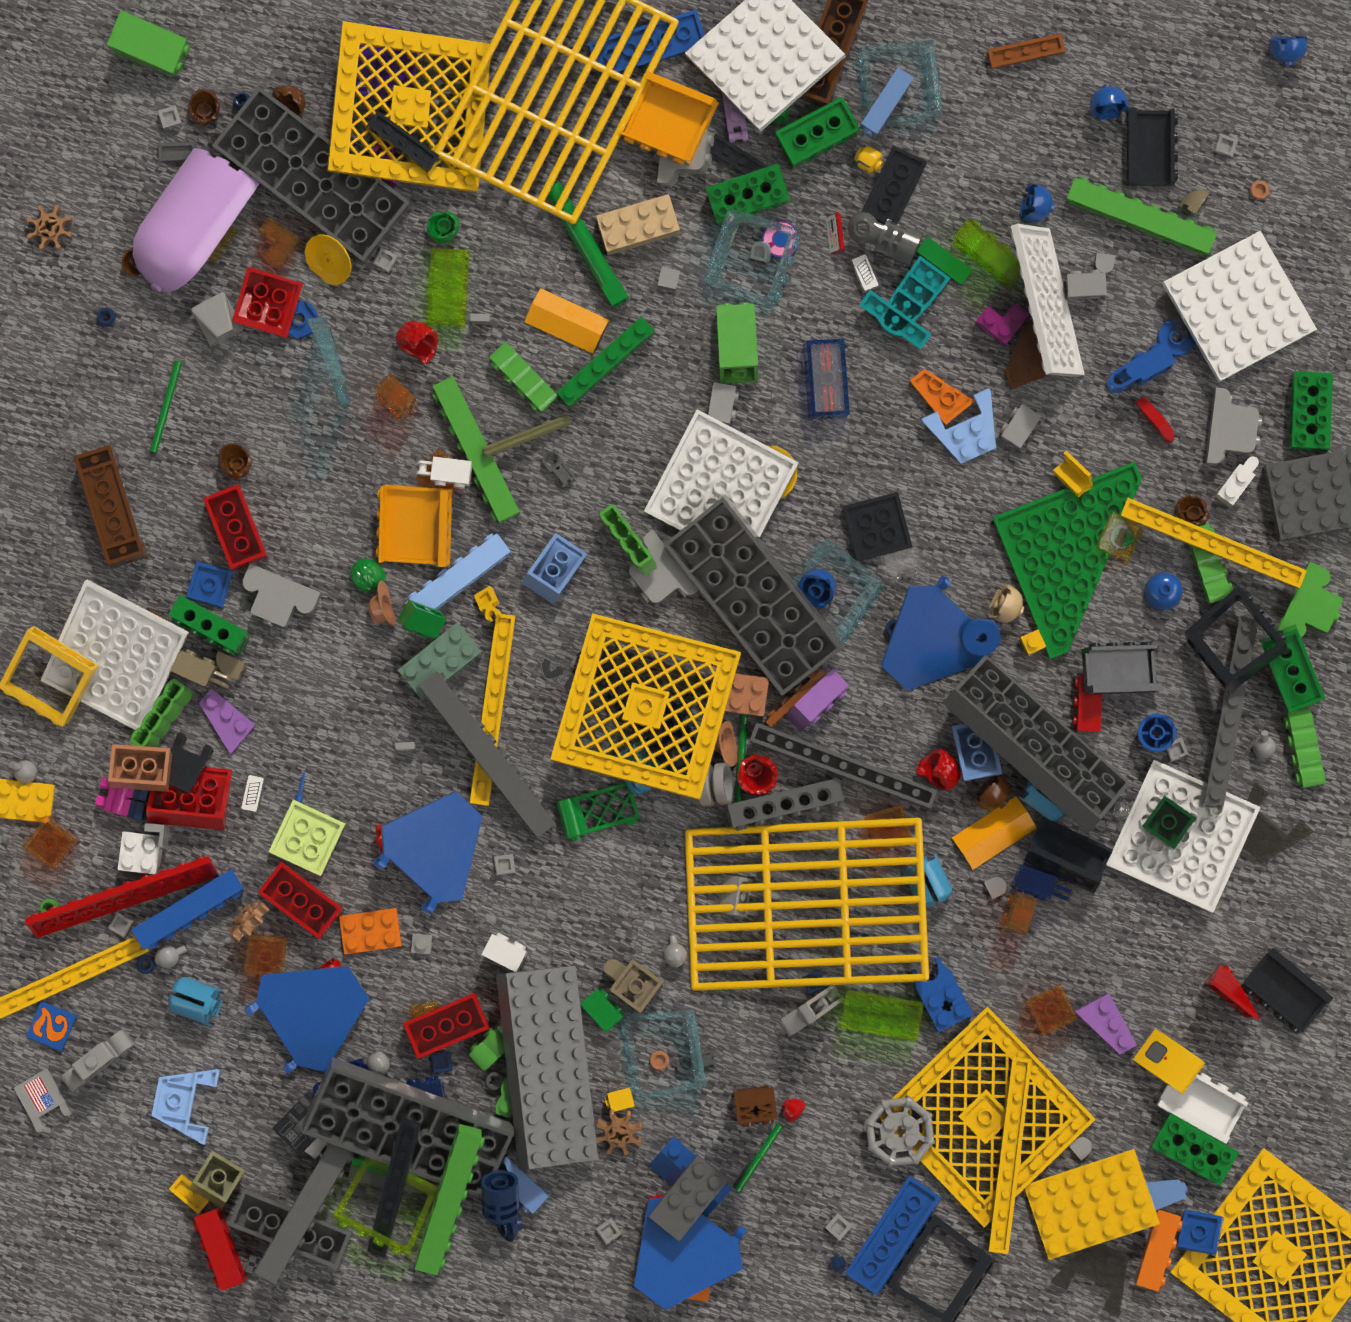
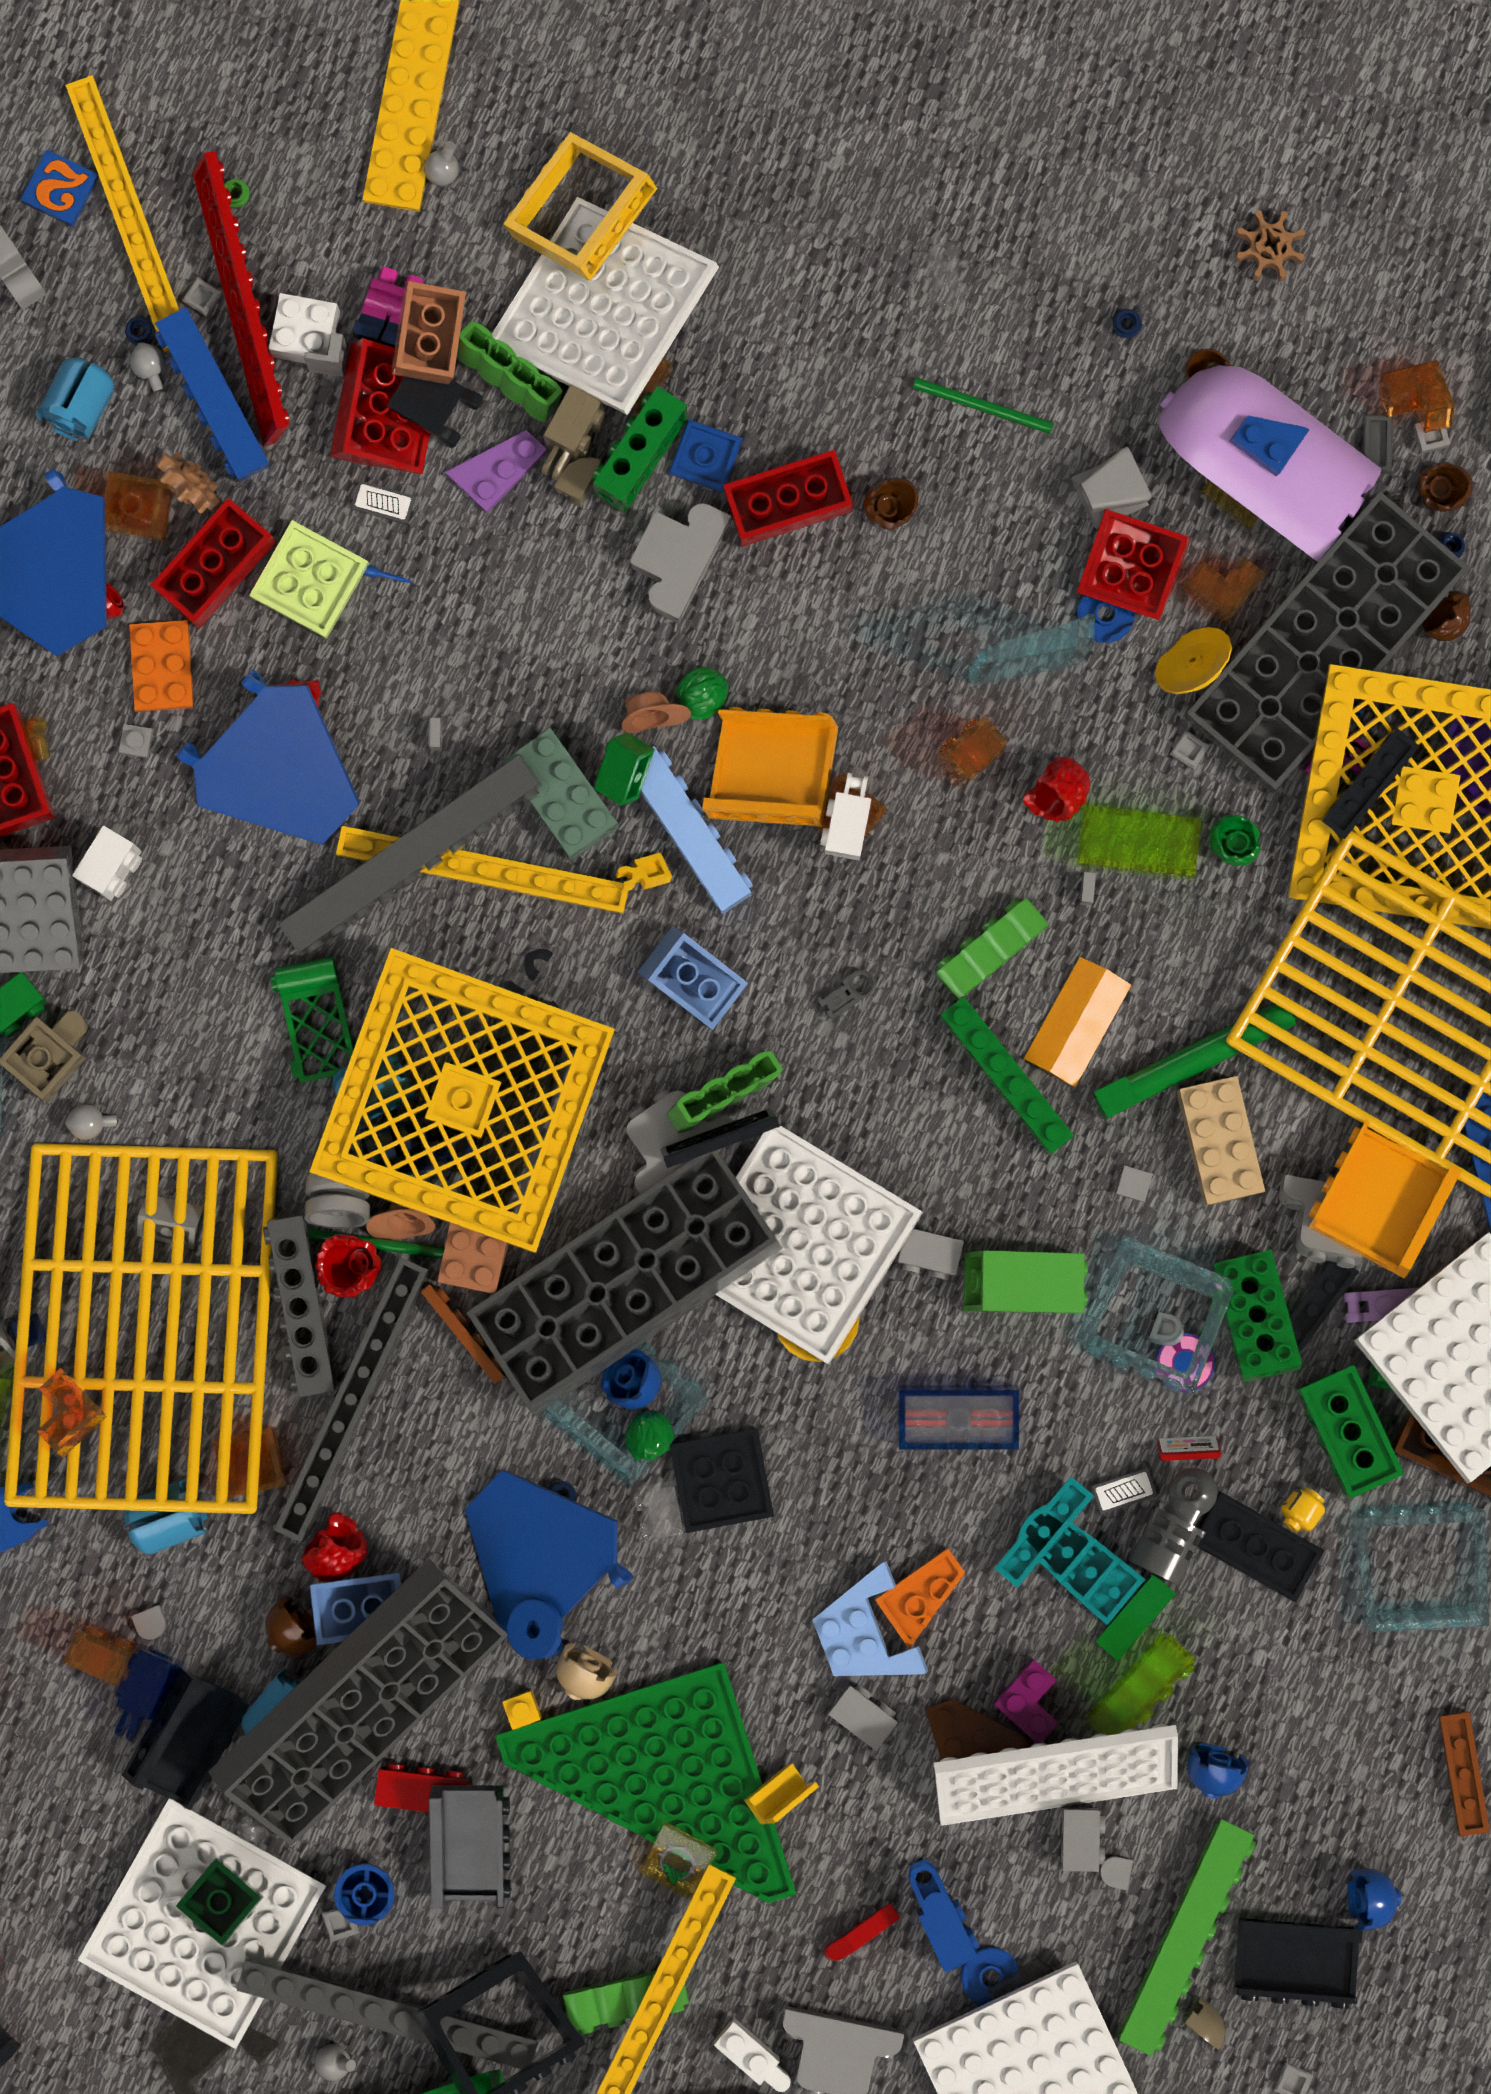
camera: 90 degrees right, 0 degrees up
clear orange brick [23,815,80,870] -> none
reddish brown plate [73,445,148,569] -> none
bright green brick [431,376,520,524] -> none
olive axle [482,415,571,458] -> none
light grey tile [494,854,516,876] -> none
medium lavender wedge [785,669,849,732] -> none
medium blue slope [859,67,914,138] -> none
light orange slope [952,796,1037,870] -> none
blue cylinder [1144,572,1183,611] -> none
reddish brown hair [1175,495,1210,526] -> none
none -> clear orange brick [36,1368,107,1458]
none -> green hair [625,1410,674,1461]
none -> black tile [660,1108,780,1168]
none -> blue wing [1229,415,1309,476]
none -> clear orange brick [1379,360,1455,433]

